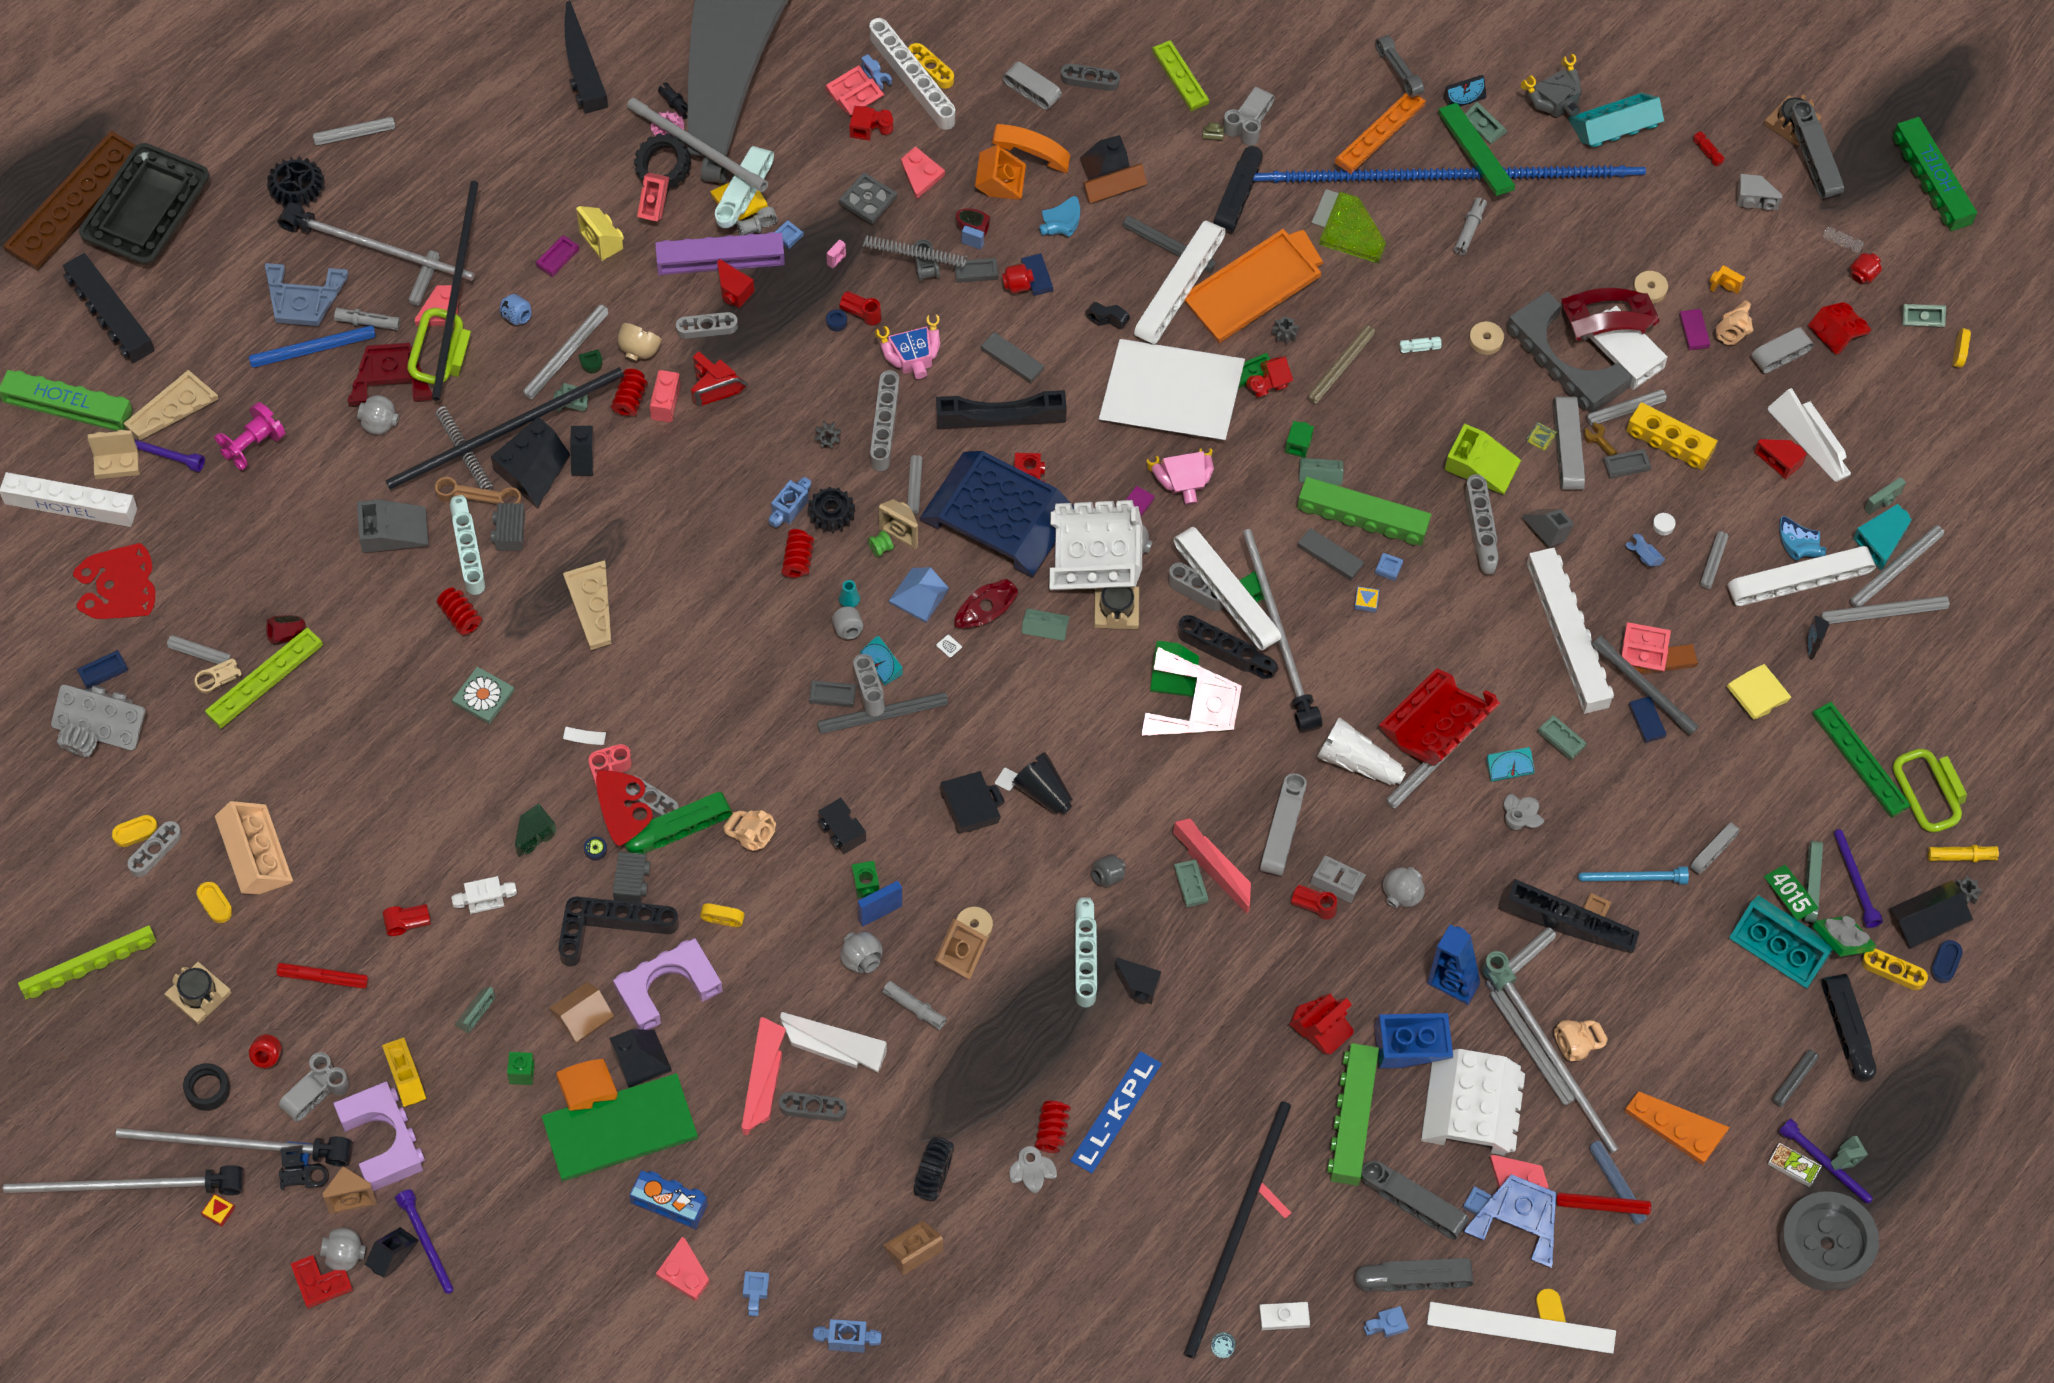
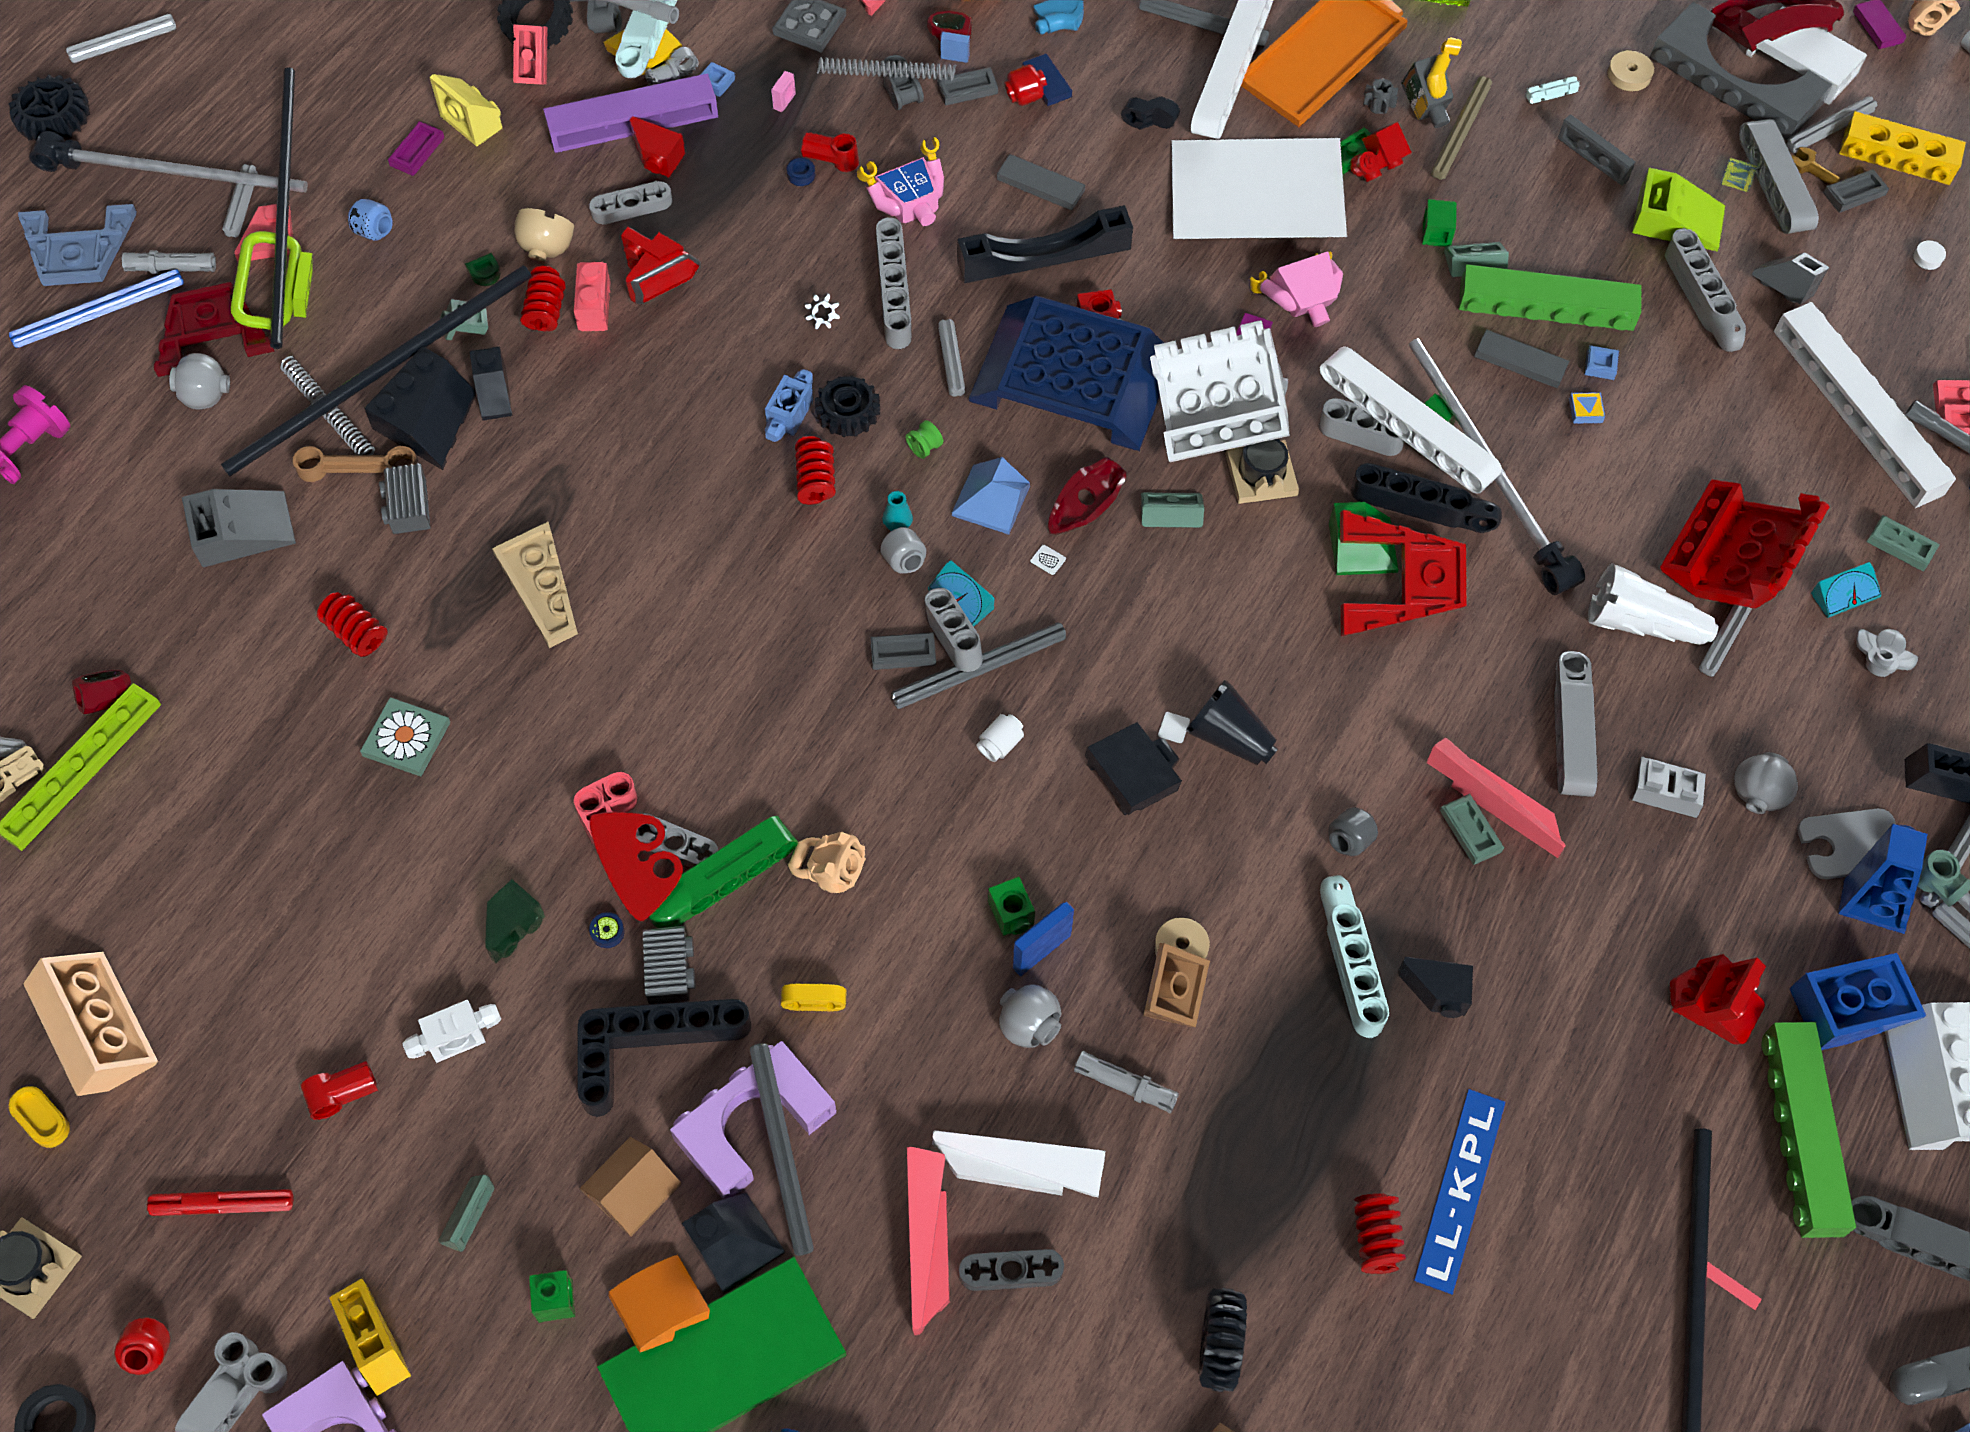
camera: 10 degrees left, 0 degrees up
light aqua piece [450,495,485,595] -> none
light grey axle [523,305,608,400] -> none
white sticker [563,727,606,745] -> none
black brick [817,797,866,855] -> none
tan slope [879,499,918,550] -> none
light grey plate [1009,1146,1057,1194] -> none
red piece [1291,885,1337,920] -> none
medium blue plate [1626,534,1665,566] -> none
none -> dark grey axle [750,1043,814,1256]
none -> white brick [976,714,1024,762]
none -> torso [1401,37,1462,128]
none -> dark grey tile [1558,114,1636,186]
none -> light grey piece [1797,808,1896,879]

